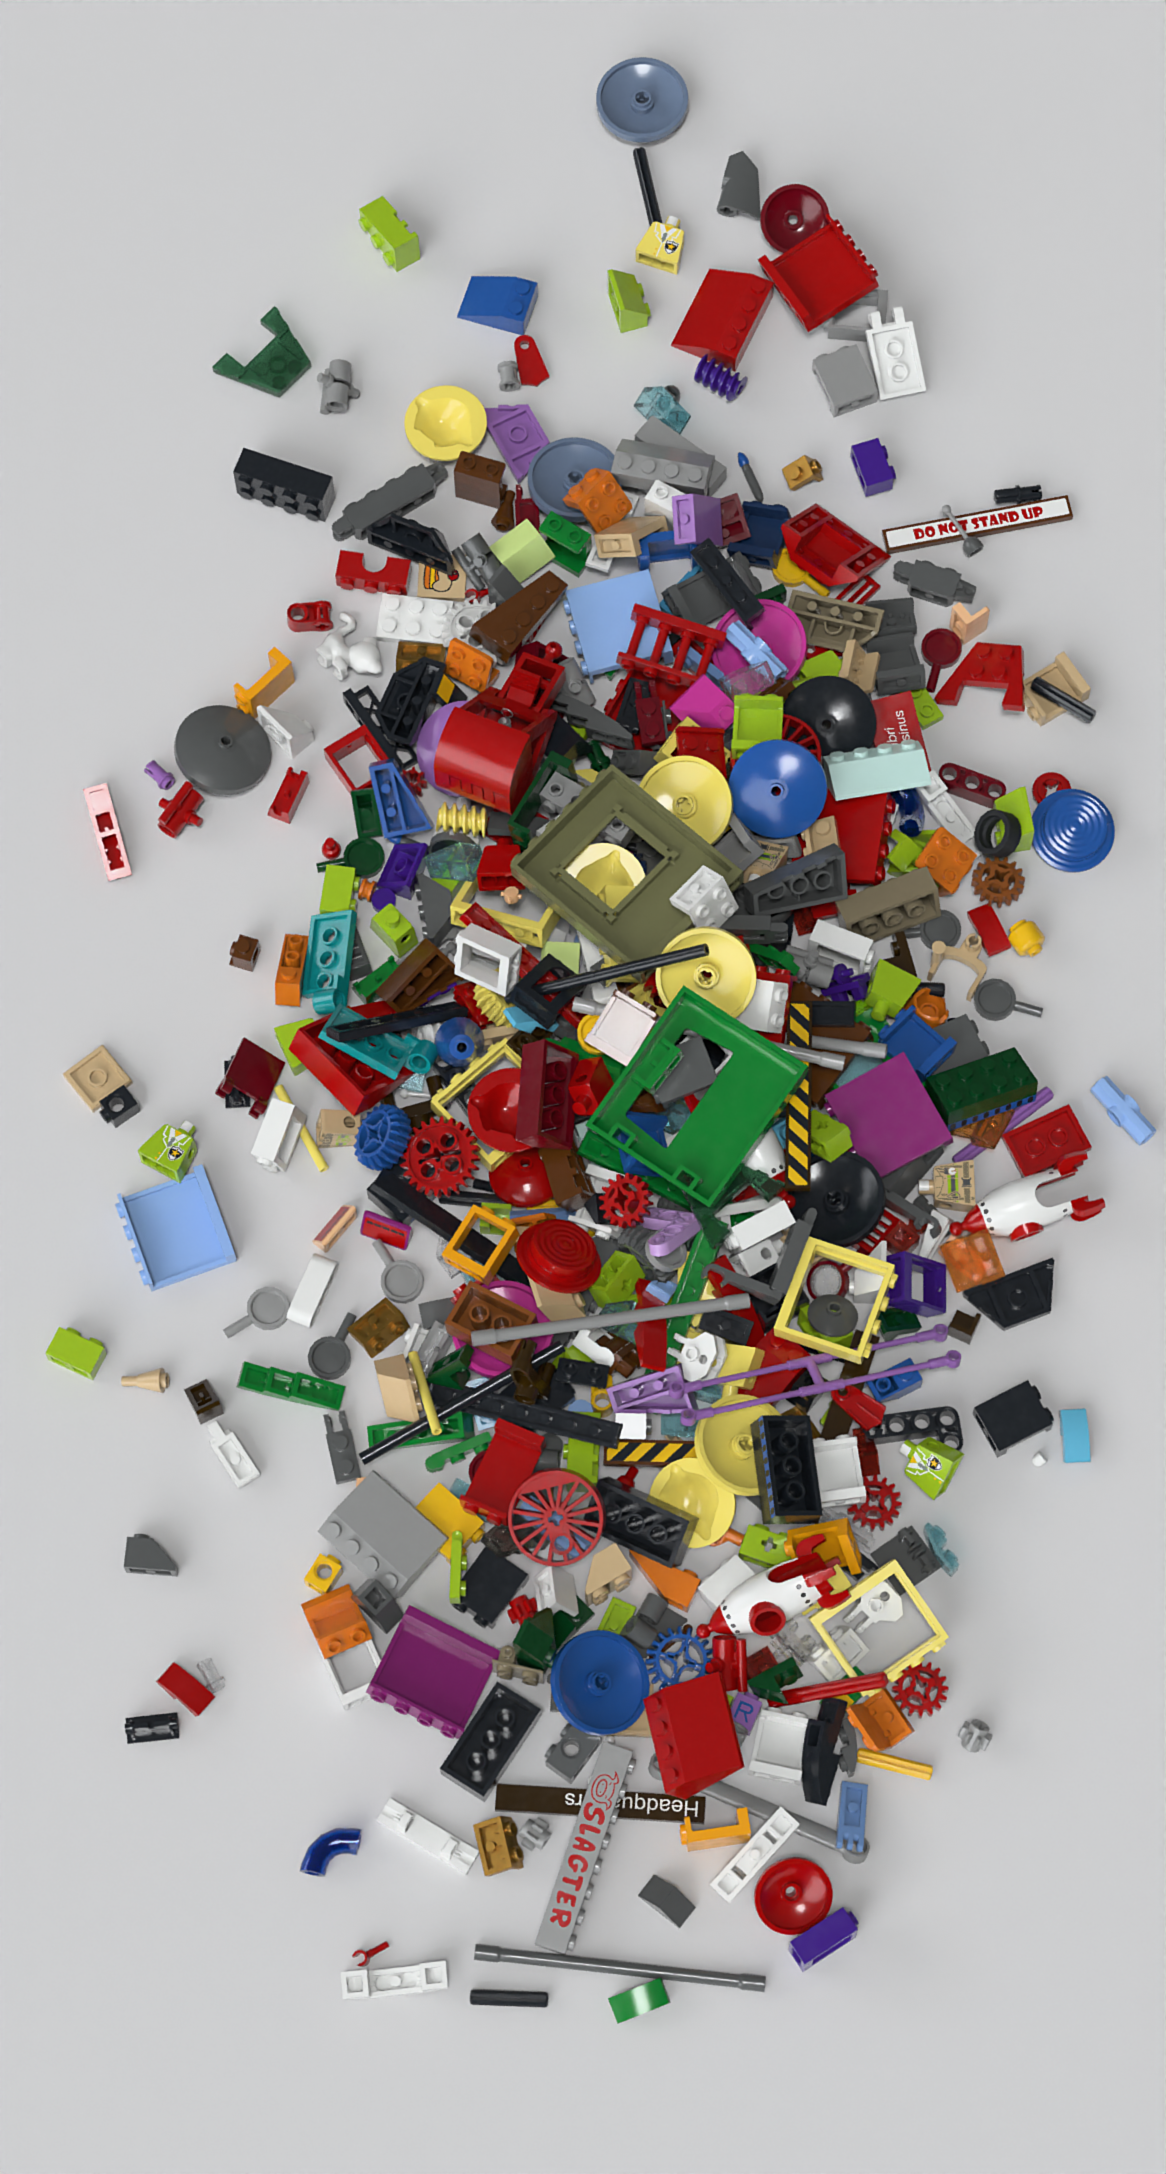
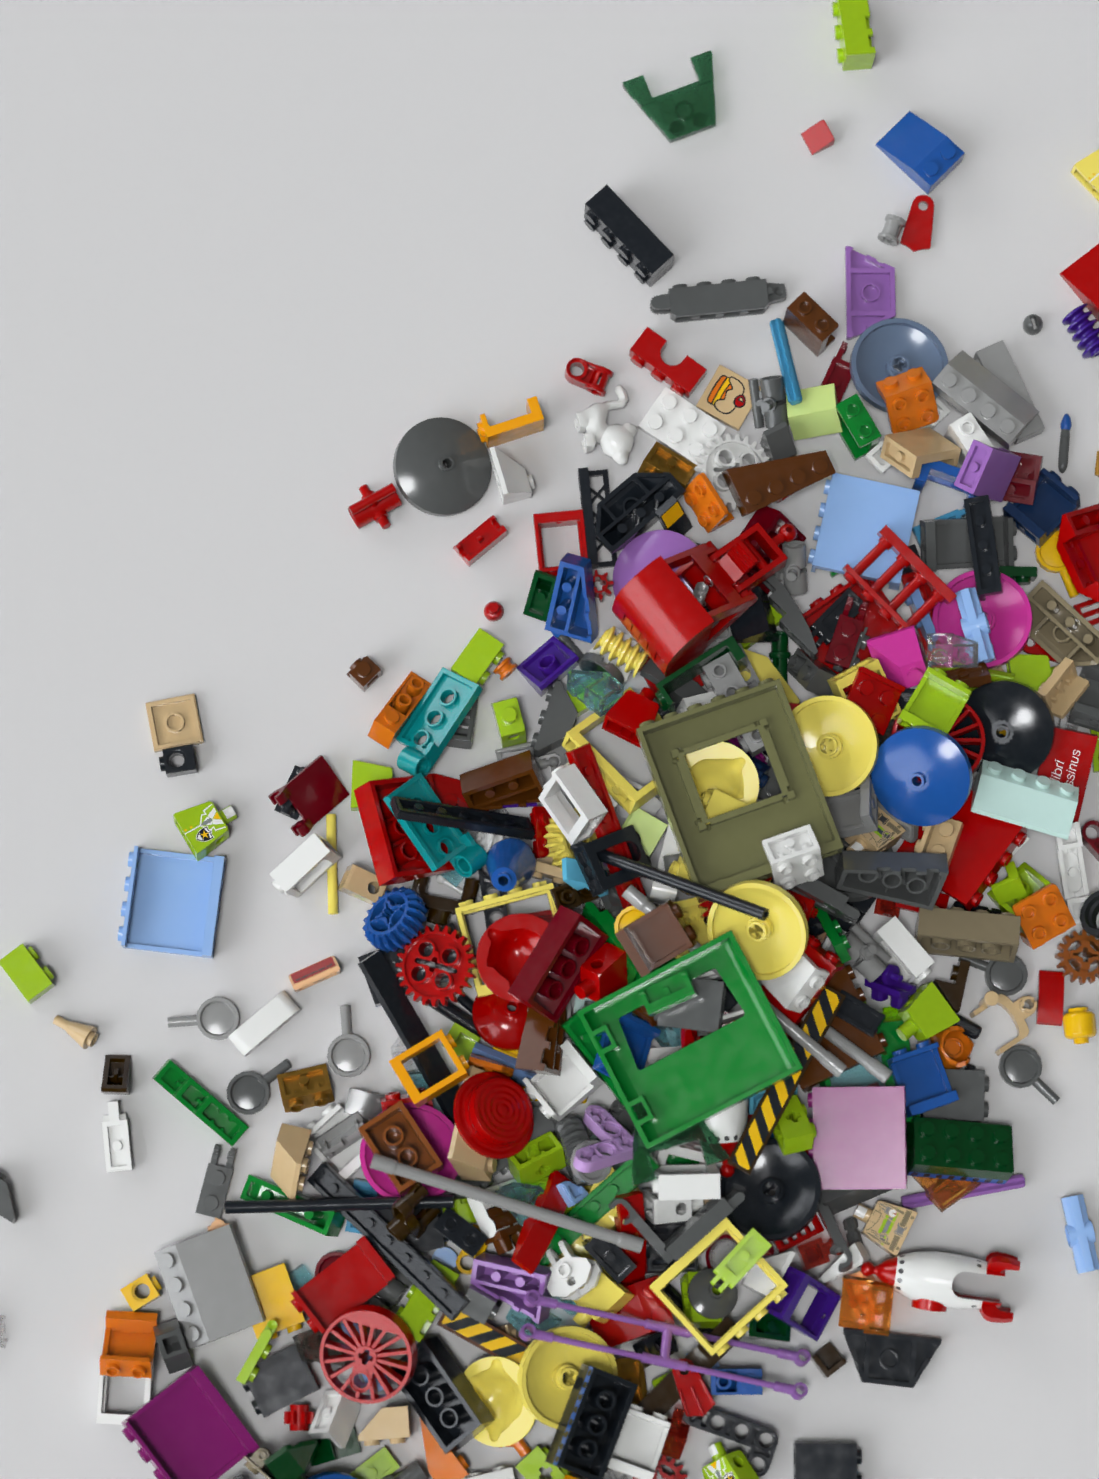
camera: 20 degrees right, 10 degrees up
slope [83,783,132,881] -> none
medium lavender pin [144,760,175,790] -> none
dark green piece [316,837,385,879] -> none
light grey pin [317,359,360,415] -> none
green hinge [352,955,400,1004] -> none
slope [360,1210,413,1250] -> none
black wedge [366,513,454,576] -> none
dark purple tile [371,888,396,912] -> none
light yellow piece [404,385,487,461] -> none
light yellow piece [408,1351,442,1435] -> none
green hinge [425,1431,492,1474] -> none
dark green slope [426,1344,474,1390] -> none
red hand [465,588,488,604] -> none
reddish brown cone [491,490,515,532] -> none
light nougat piece [501,886,522,904] -> none
black slope [584,1193,612,1225] -> none
red gear [599,1173,654,1229] -> none
lime slope [607,269,651,333] -> none
red piece [616,1467,639,1488] -> none
clear light blue slope [633,386,691,434] -> none
clear blue cylinder [890,788,925,837] -> none
red plate [1001,1104,1092,1177] -> none
none -> lime hinge [710,1228,772,1293]
none -> dark azure axle [769,318,802,405]
none -> slope [801,119,835,155]

